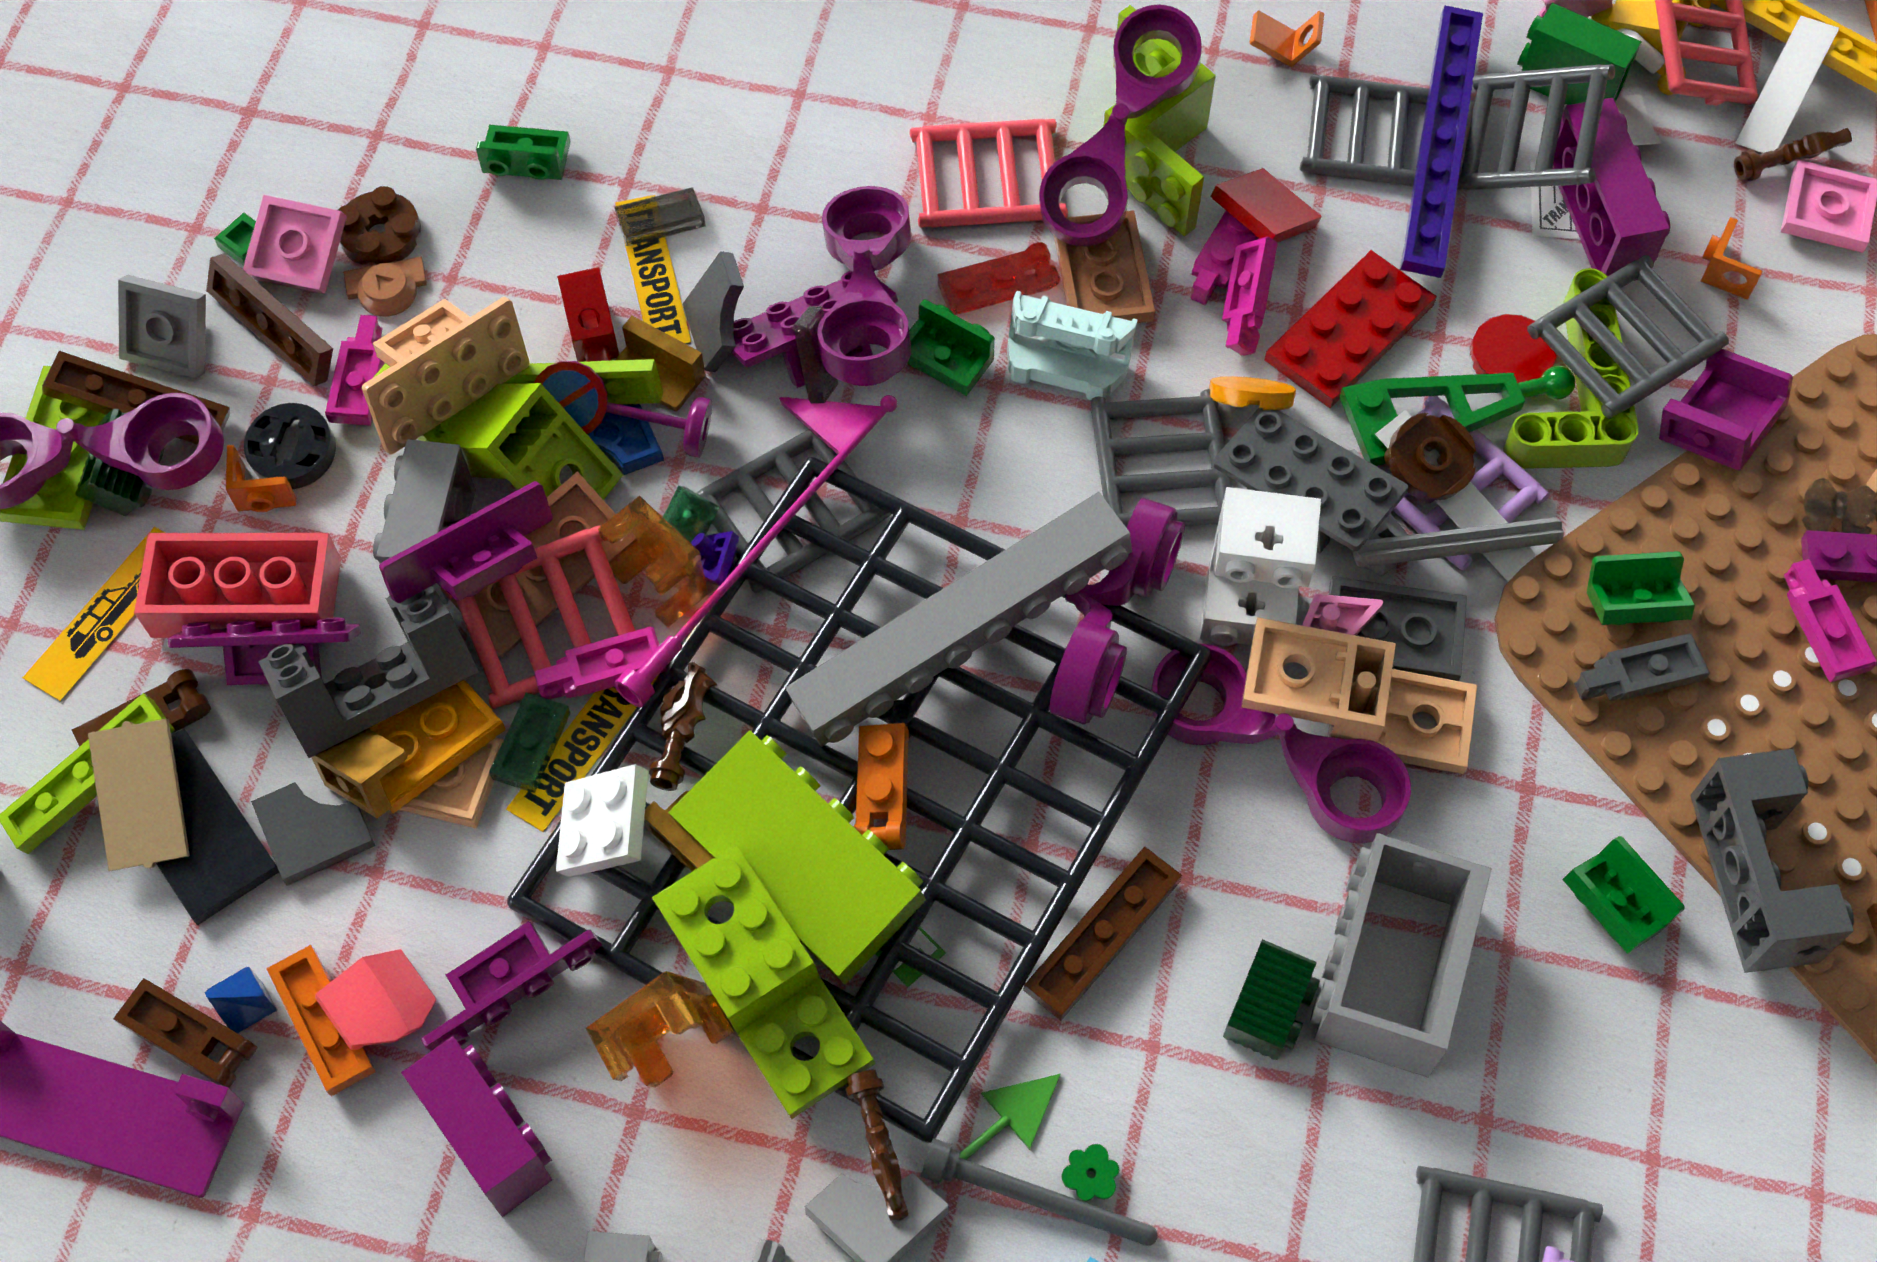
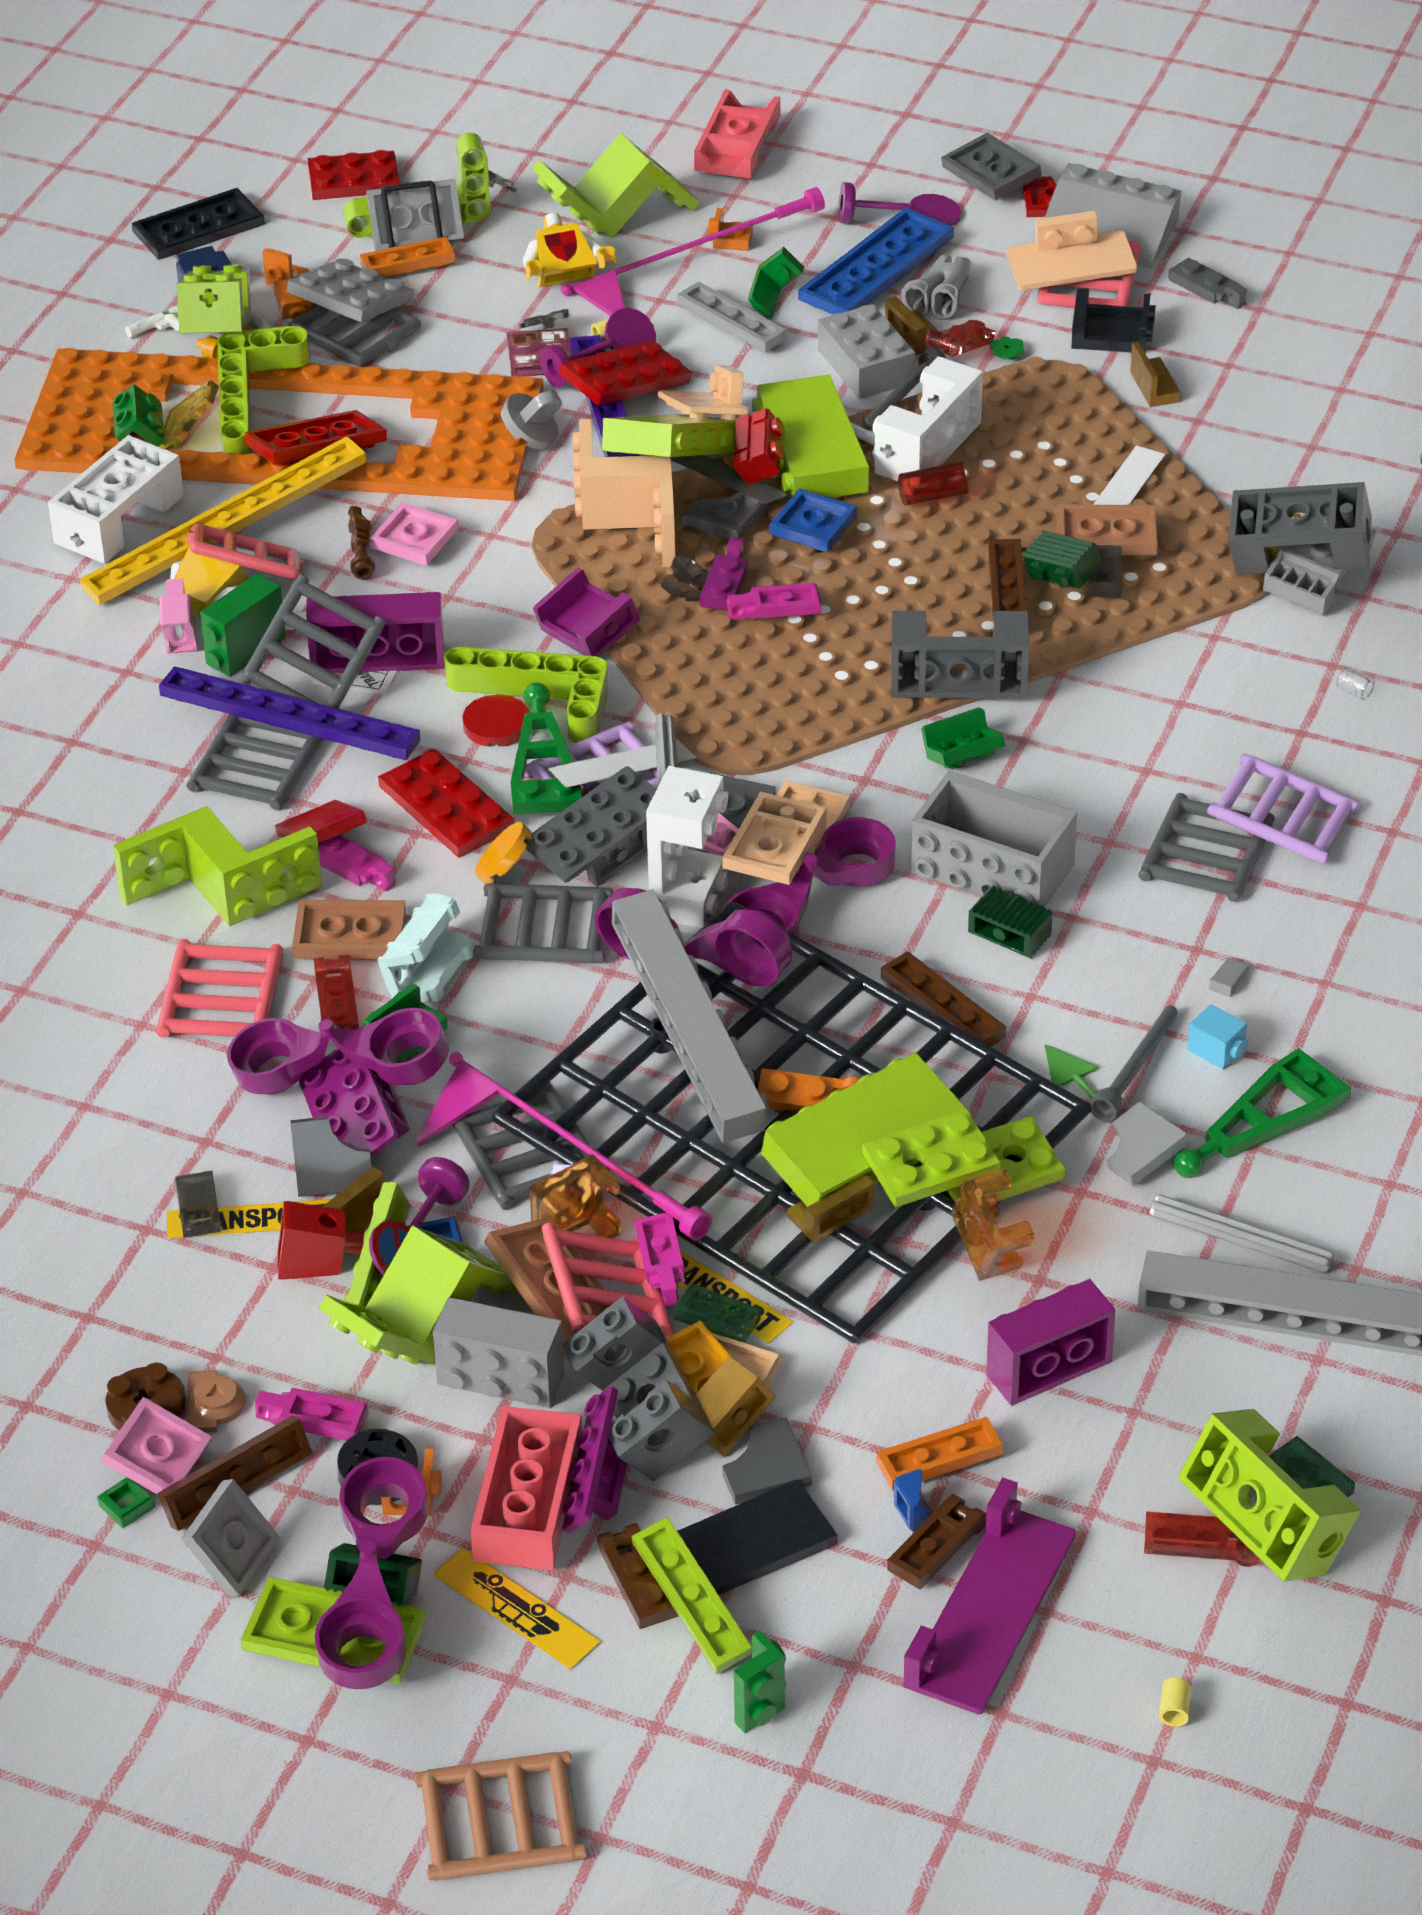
camera: 80 degrees left, 20 degrees down
reddish brown plate [42,351,230,445] -> none
tan piece [88,719,190,871] -> none
coral slope [315,949,436,1050] -> none
light nougat bracket [362,297,530,455] -> none
magenta bracket [379,481,553,603] -> none
magenta bracket [421,921,602,1051] -> none
green bracket [476,124,571,180] -> none
white plate [556,764,648,877] -> none
reddish brown piece [649,662,717,791] -> none
clear green tile [659,486,720,543] -> none
clear smoke tile [793,306,839,403] -> none
reddish brown piece [846,1070,909,1221] -> none
magenta piece [1039,5,1202,246] -> none
green plant [1061,1144,1119,1202] -> none
dark pink hinge [1222,237,1278,356] -> none
orange bracket [1249,10,1324,67] -> none
reddish brown plate [1384,413,1476,504] -> none
dark grey bar [1527,255,1729,419] -> none
dark grey hinge [1574,633,1710,701] -> none
green bracket [1586,551,1695,625] -> none
orange bracket [1701,217,1762,299] -> none
white sticker [1735,16,1839,153] -> none

